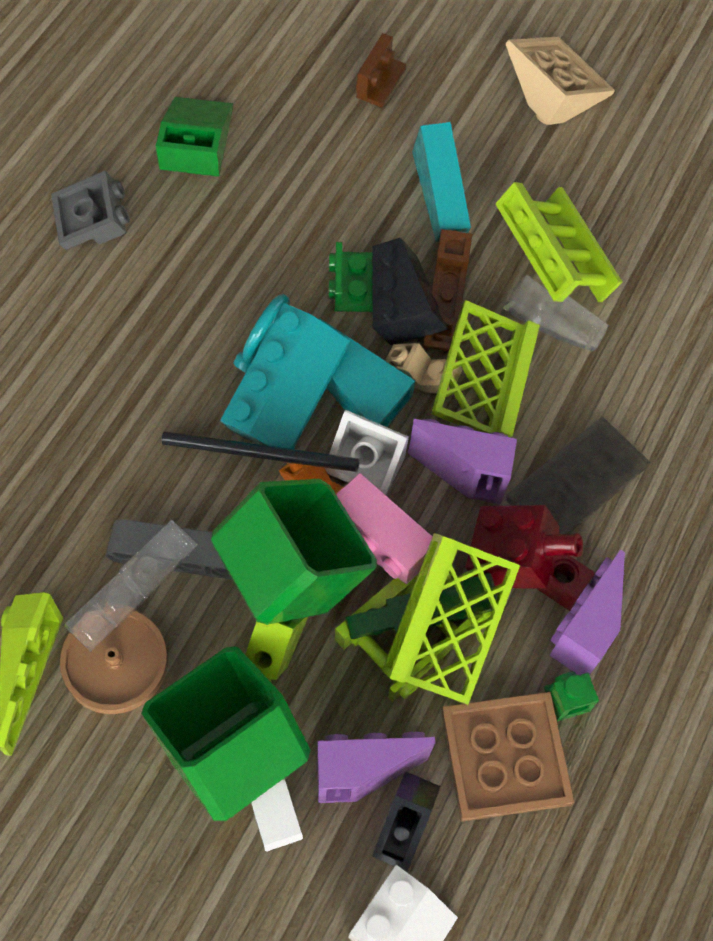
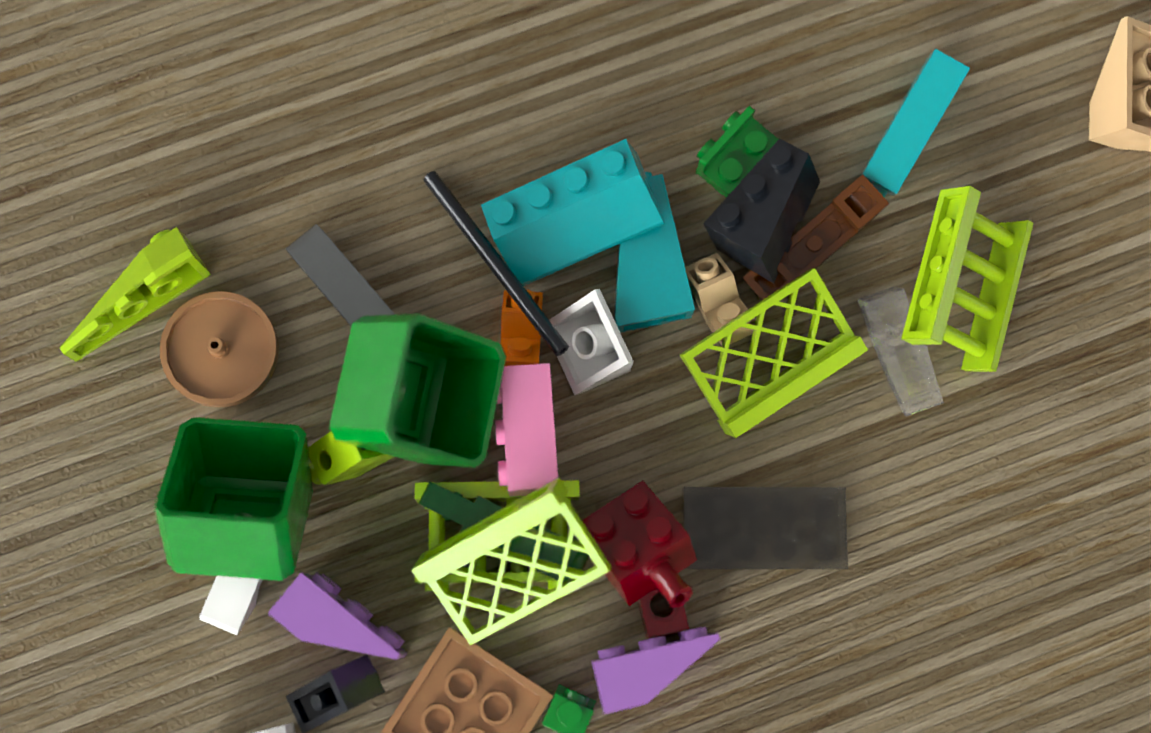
camera: 40 degrees right, 15 degrees up
clear slope [64,520,198,652] -> none
teal piece [233,294,290,373] -> none
medium lavender slope [408,419,517,505] -> none

